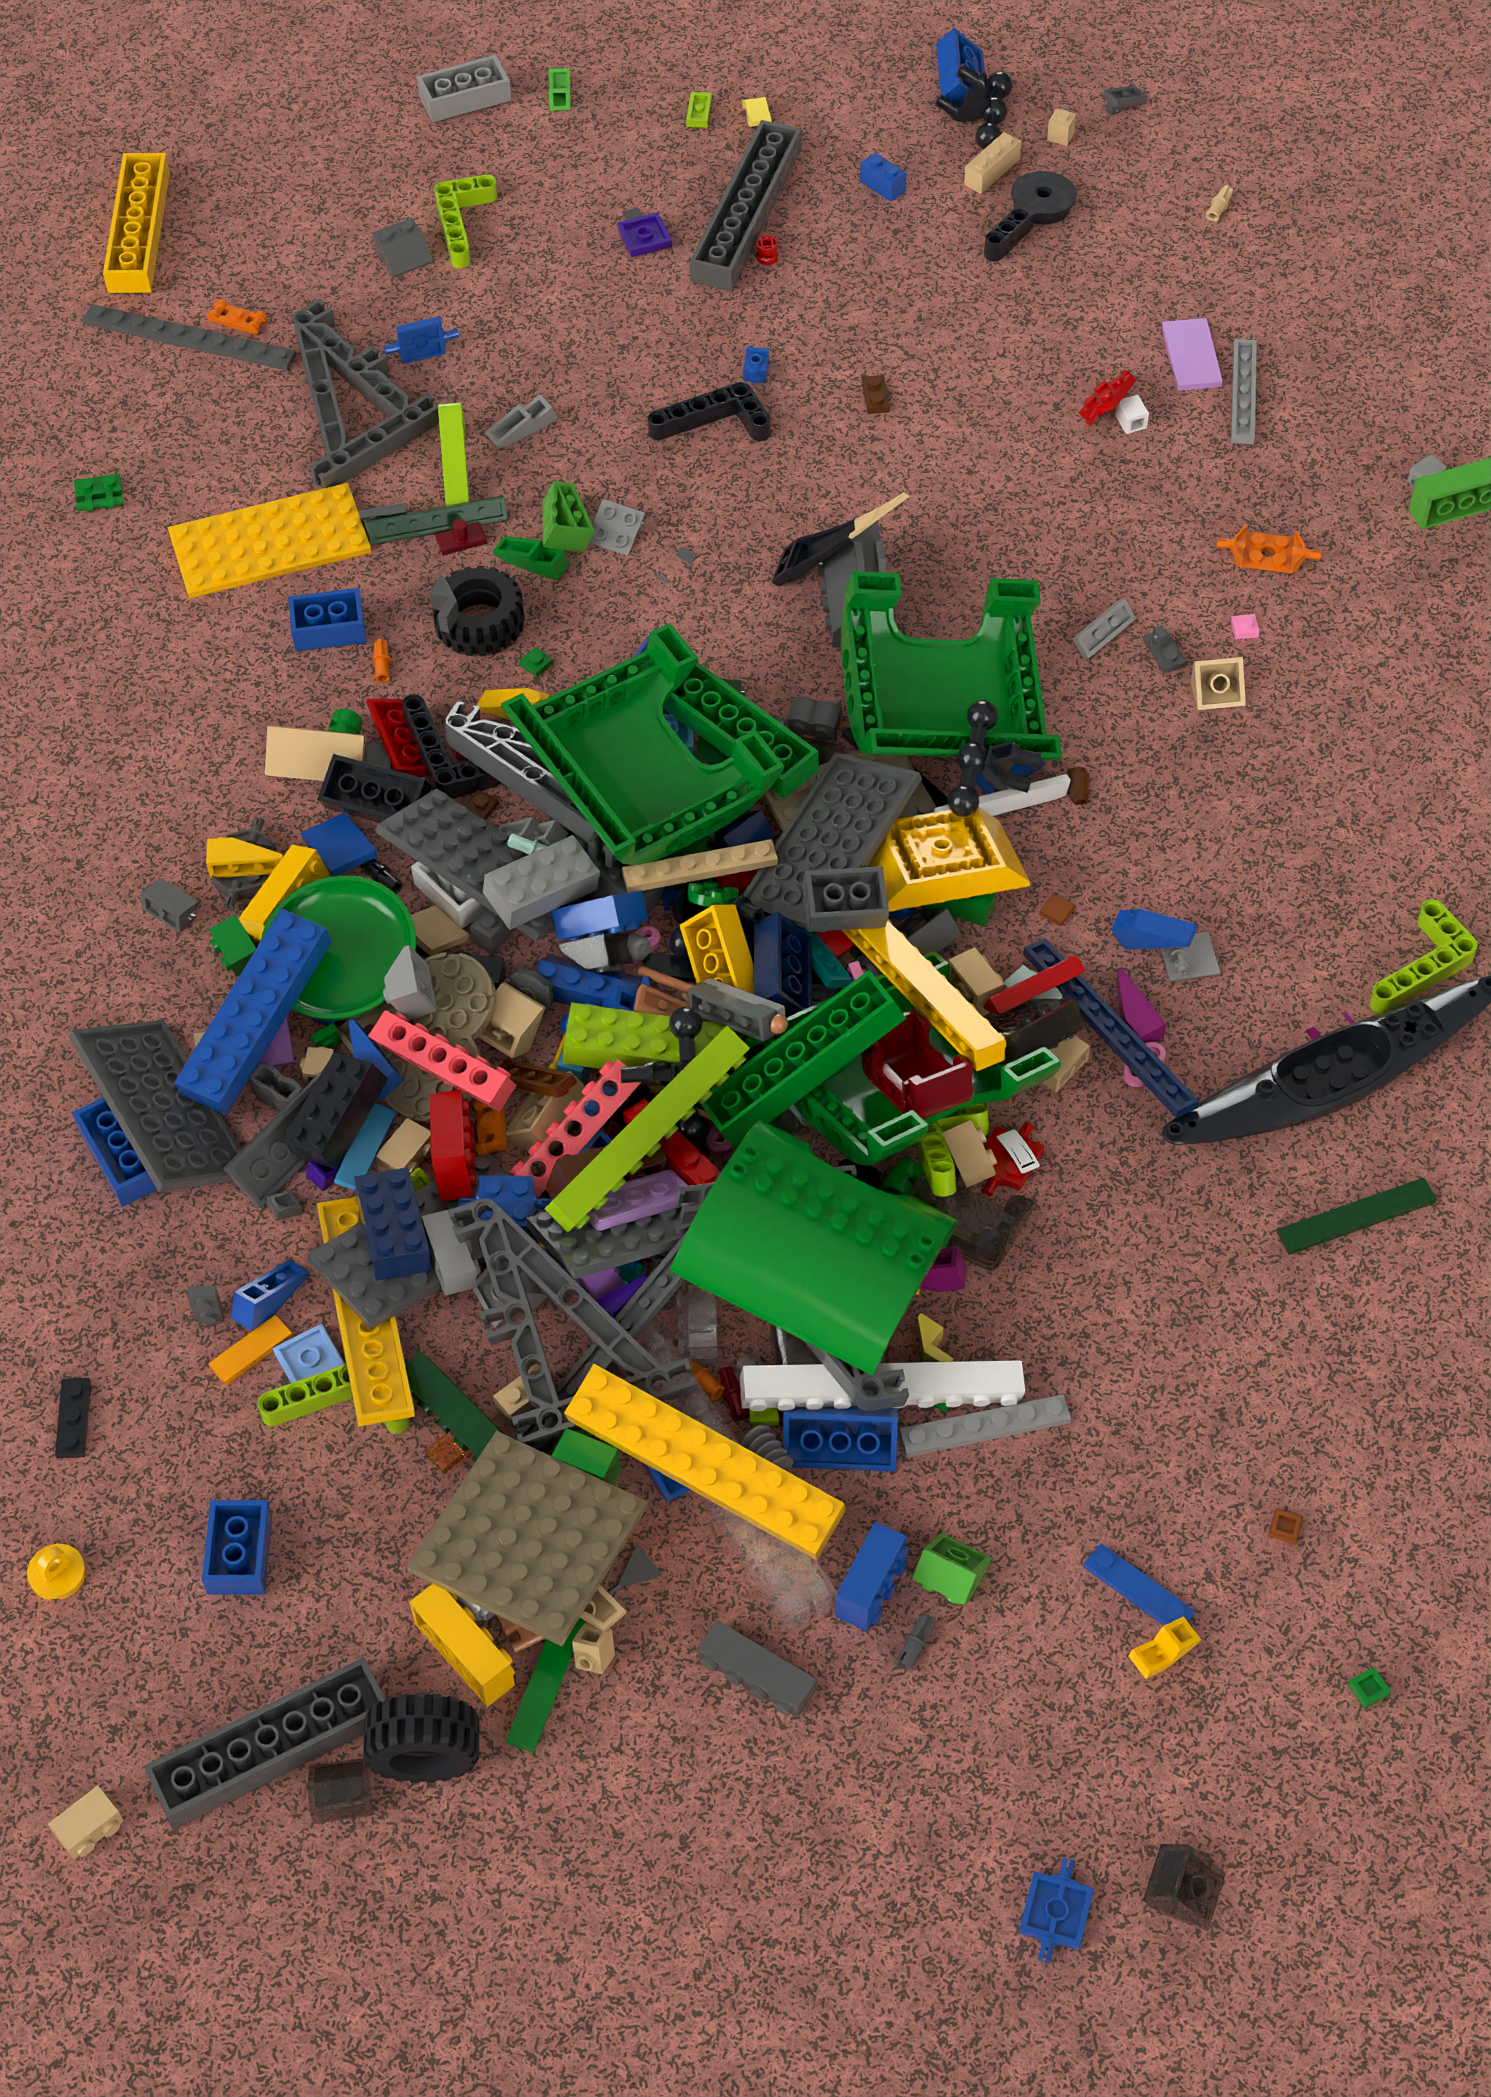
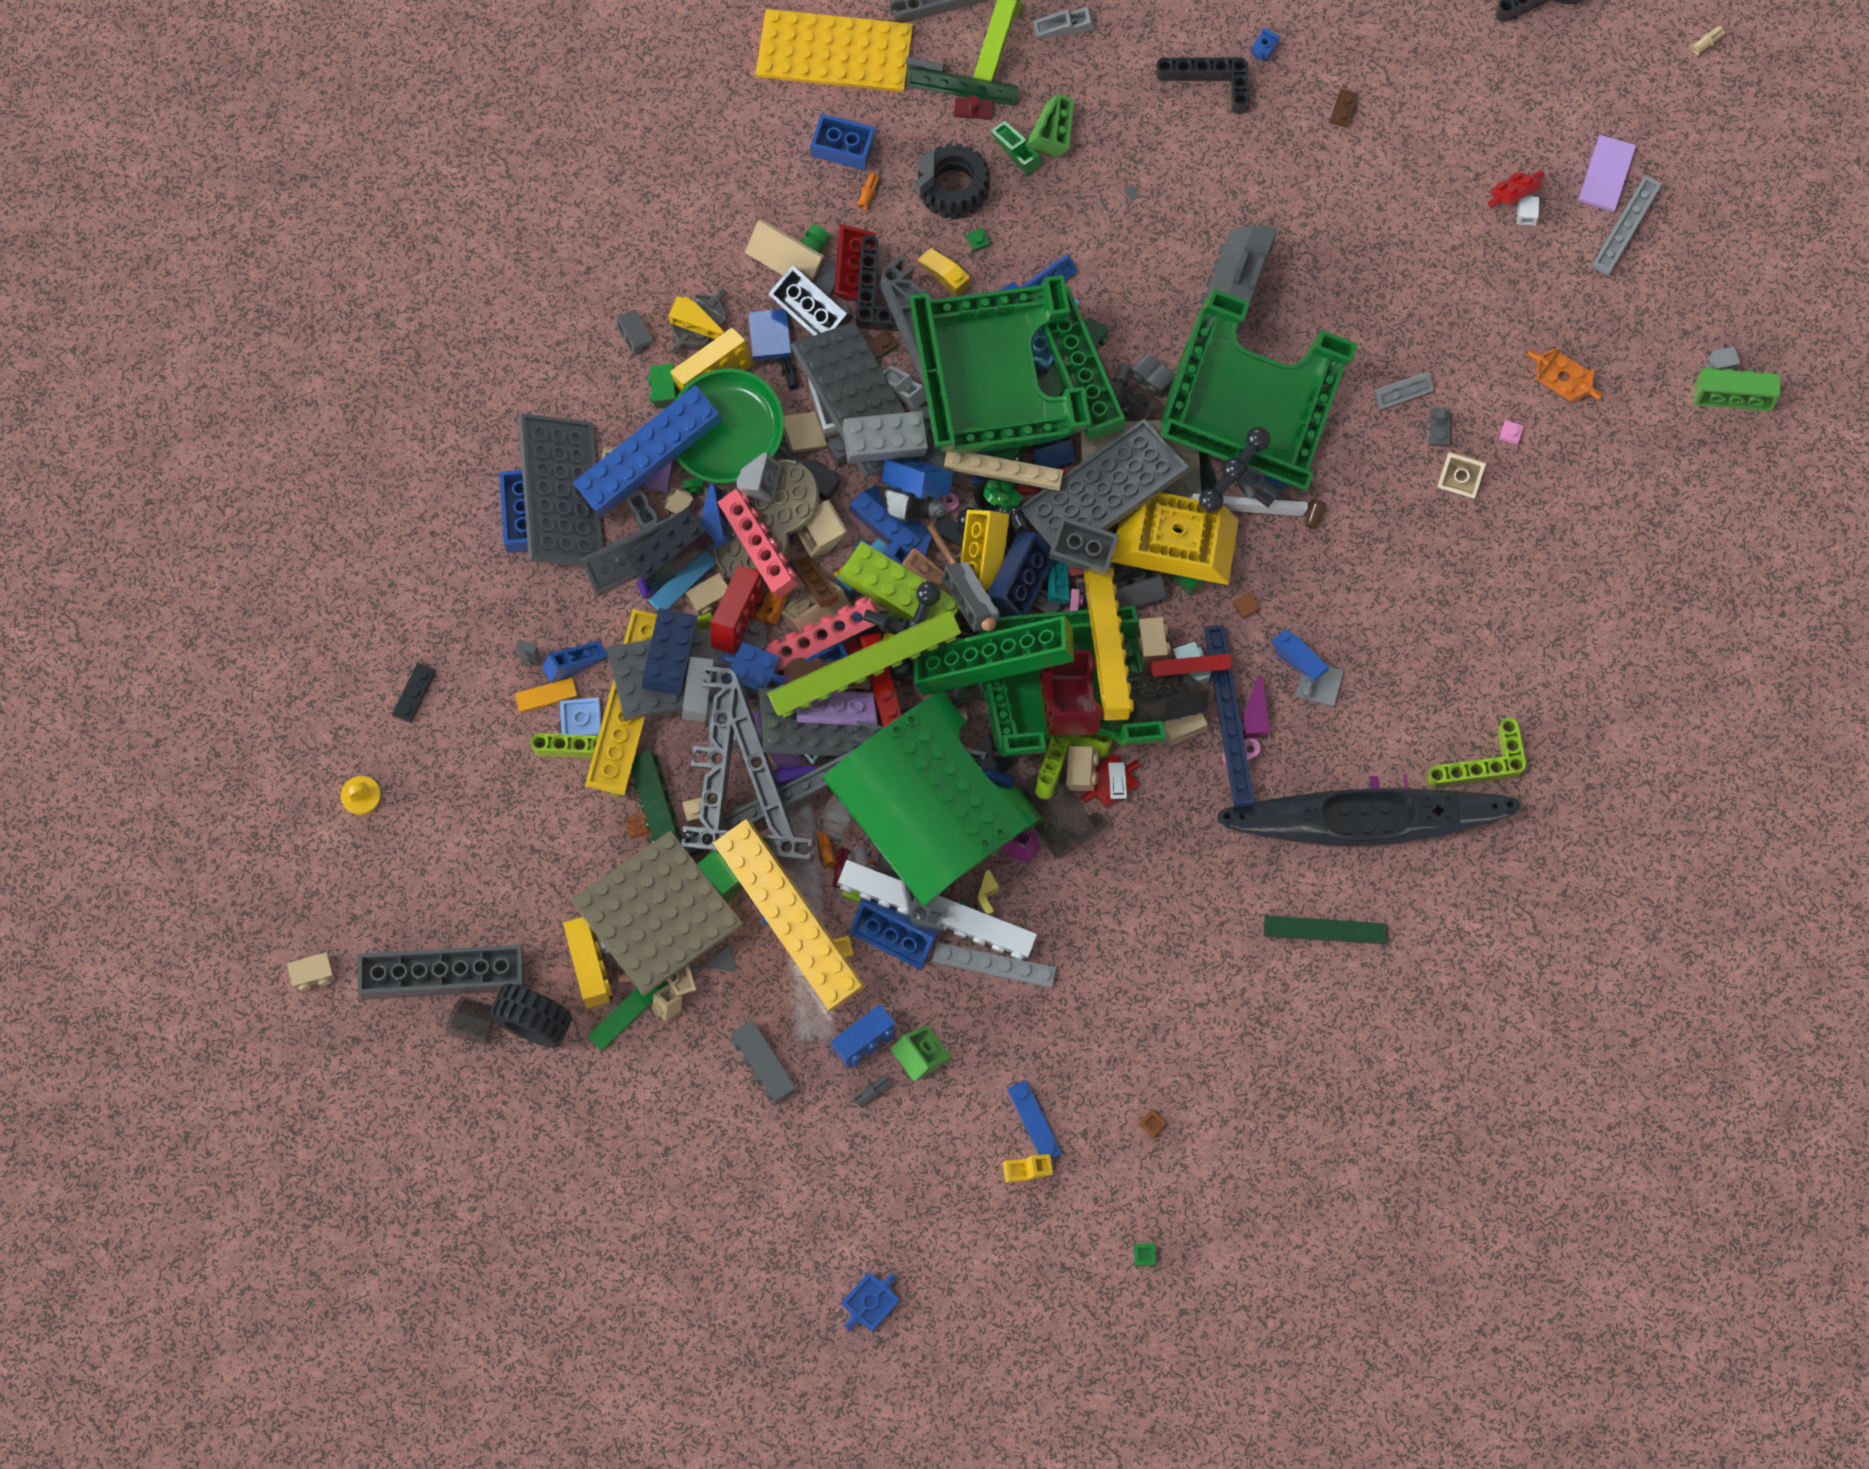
camera: 25 degrees right, 15 degrees up
blue brick [202,1500,273,1595] -> none
dark grey tile [267,1190,302,1221] -> none
dark grey plate [505,968,554,1015] -> none
light aqua axle [507,834,547,854] -> none
light grey hinge [589,499,645,555] -> none
light grey piece [738,1425,793,1474] -> none
black plate [772,492,910,586] -> none
green wheel [879,1157,927,1197] -> none
clear smoke slope [1143,1844,1226,1930] -> none

